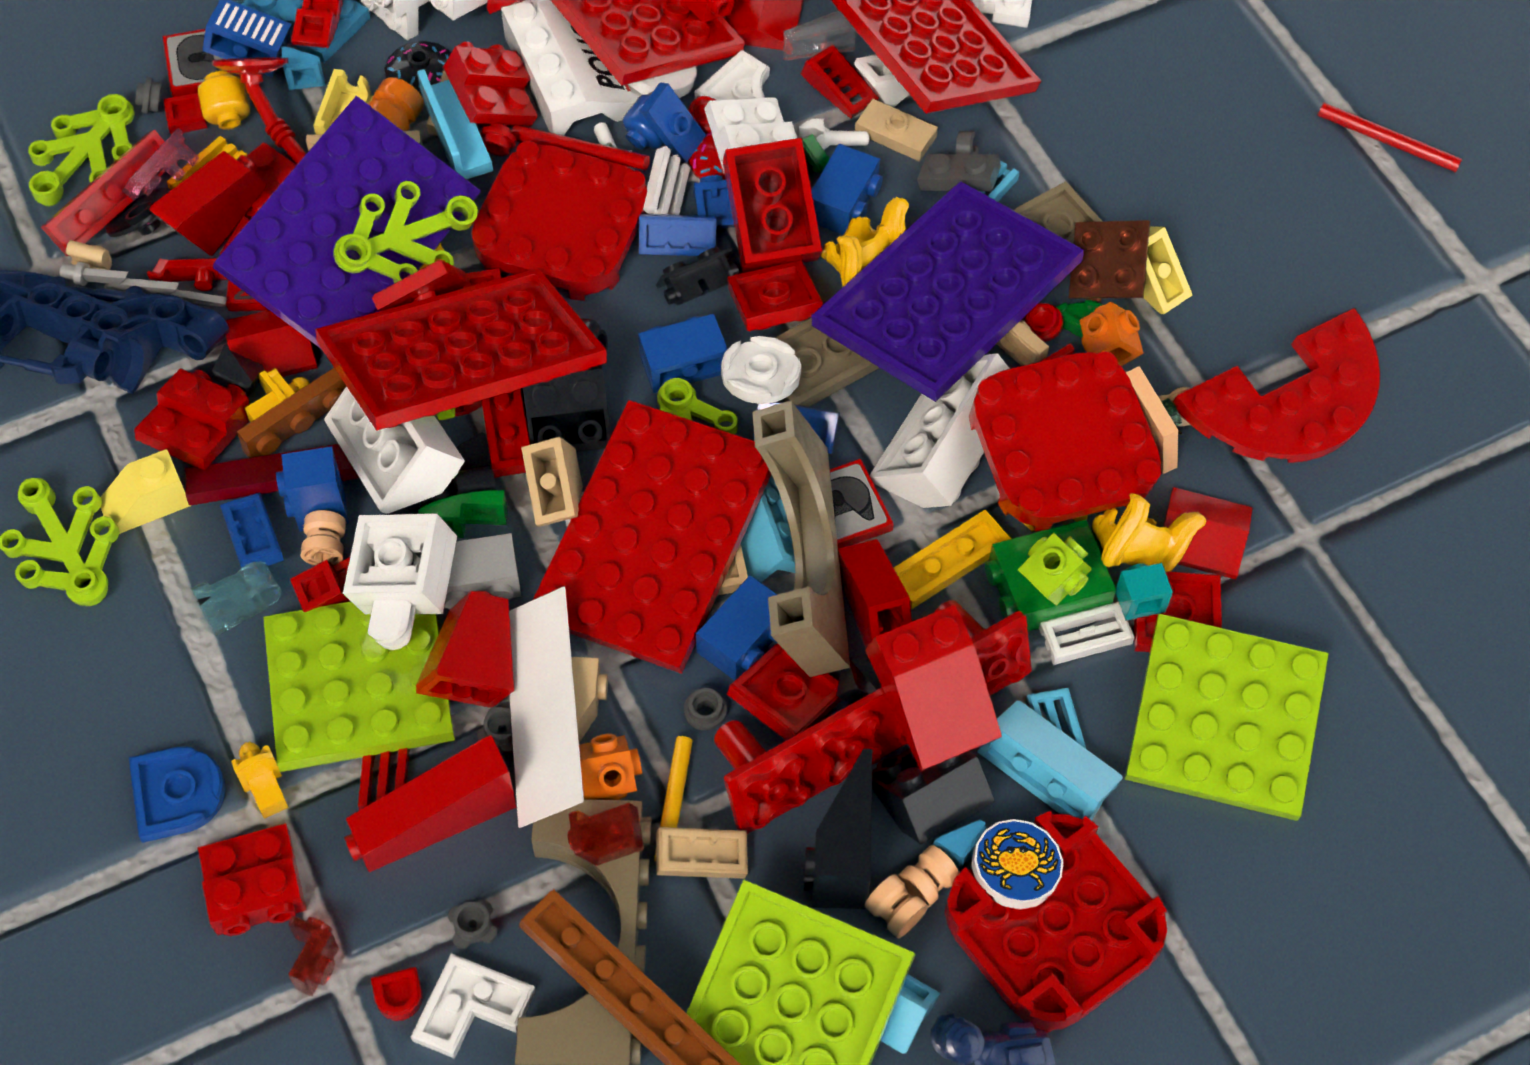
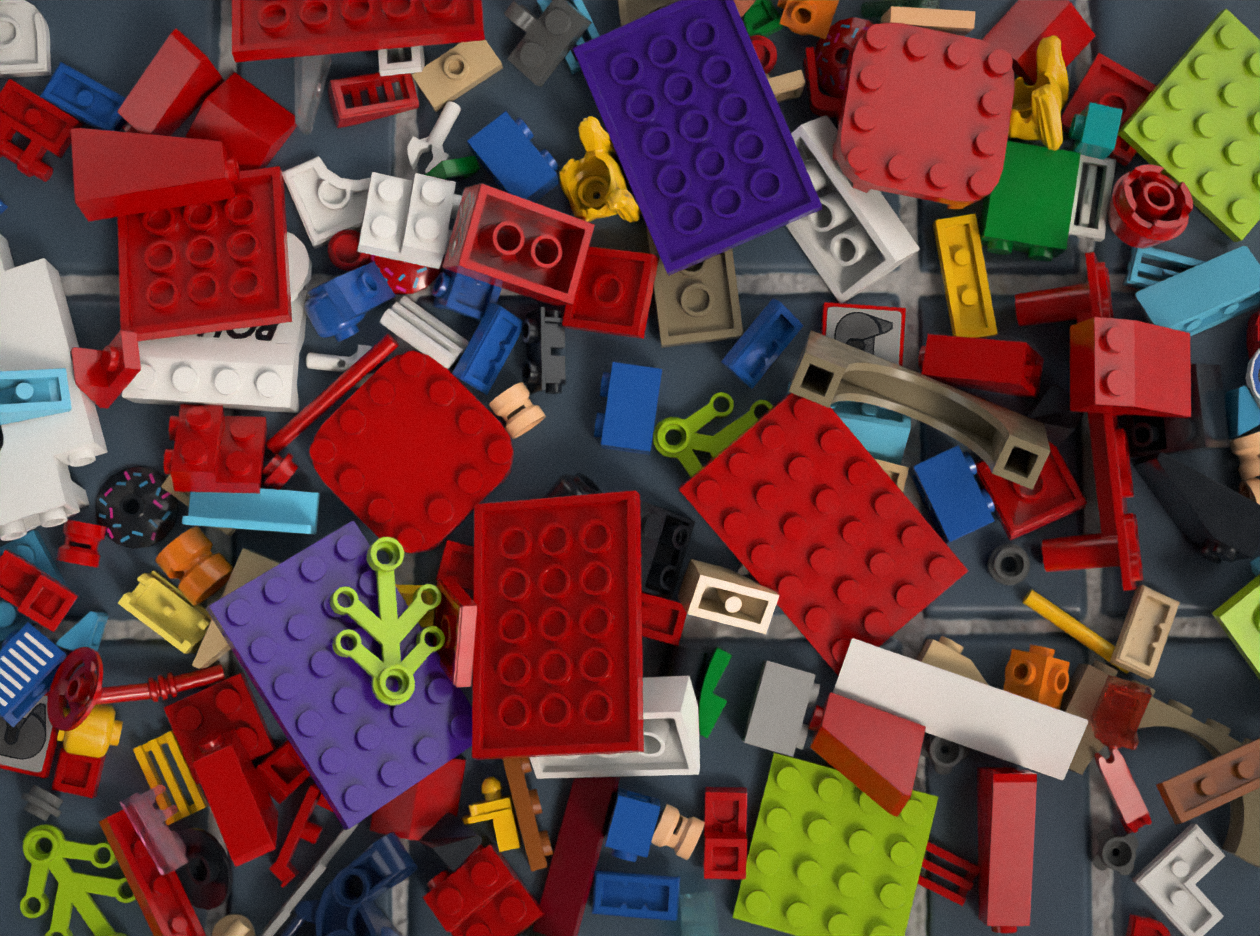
camera: 65 degrees left, 25 degrees up
white brick [343,514,457,650] -> none
white tile [721,336,801,404] -> none
lime brick [1018,533,1092,606] -> none
none -> red wheel [56,519,107,568]
none -> light nougat wheel [489,382,546,439]
none -> piece [1094,745,1152,834]
none -> red cone [1108,164,1193,249]

